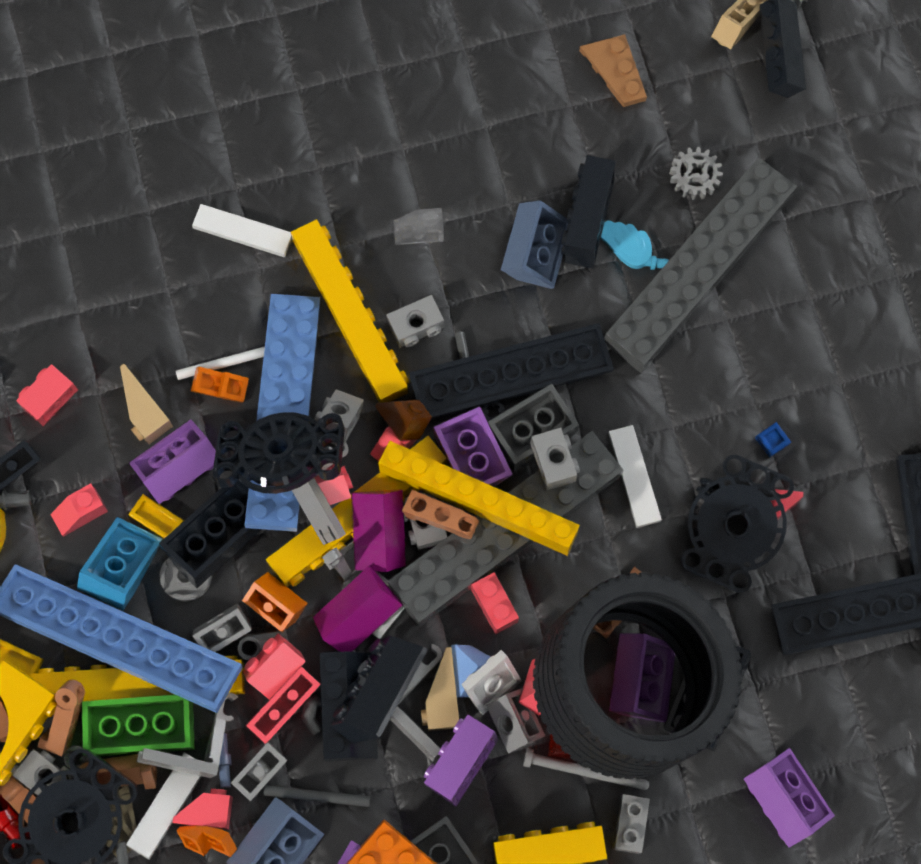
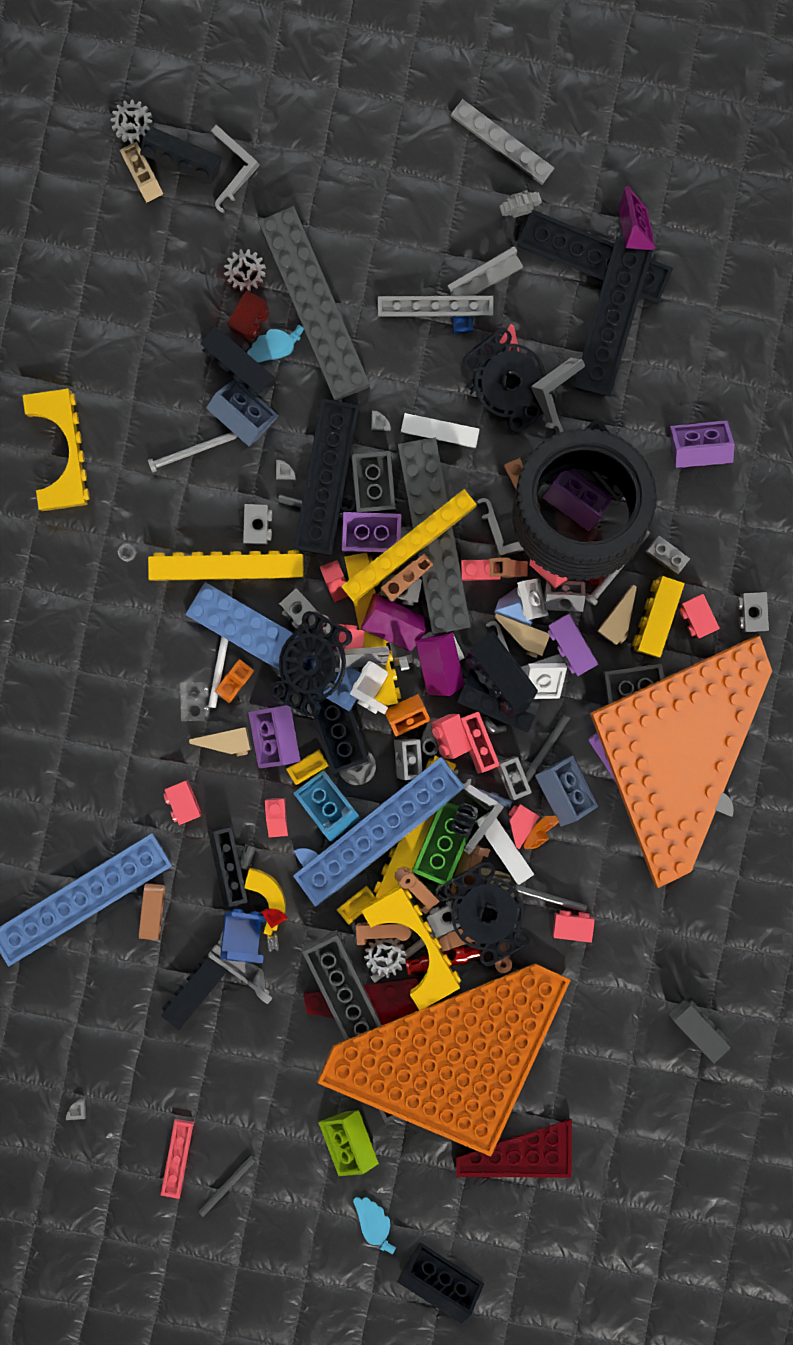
camera: 60 degrees left, 15 degrees up
white tile [192,204,292,257] -> none
reddish brown slope [375,400,432,441] -> none
clear slope [393,208,444,245] -> none
light grey brick [530,428,580,491] -> none
medium nougat wing [579,35,647,107] -> none
none -> yellow arch [23,389,90,511]
none -> clear bush [118,544,136,562]
none -> light grey bar [148,432,237,472]
none -> clear brick [180,682,209,721]
none -> light grey hinge [211,125,260,213]
none -> clear red brick [227,290,270,342]
none -> light grey tile [276,460,296,480]
none -> medium blue tile [294,848,318,867]
none -> white bracket [350,661,388,714]
none -> light grey tile [371,411,391,431]
none -> light grey plate [378,296,494,317]
none -> light grey fence [447,246,523,296]
none -> black gear [451,803,478,837]
none -> light grey hinge [477,498,524,558]
none -> nougat leg [489,558,528,578]
none -> white plate [526,663,567,699]
none -> light grey hinge [531,358,585,435]
none -> tan slope [597,585,637,645]

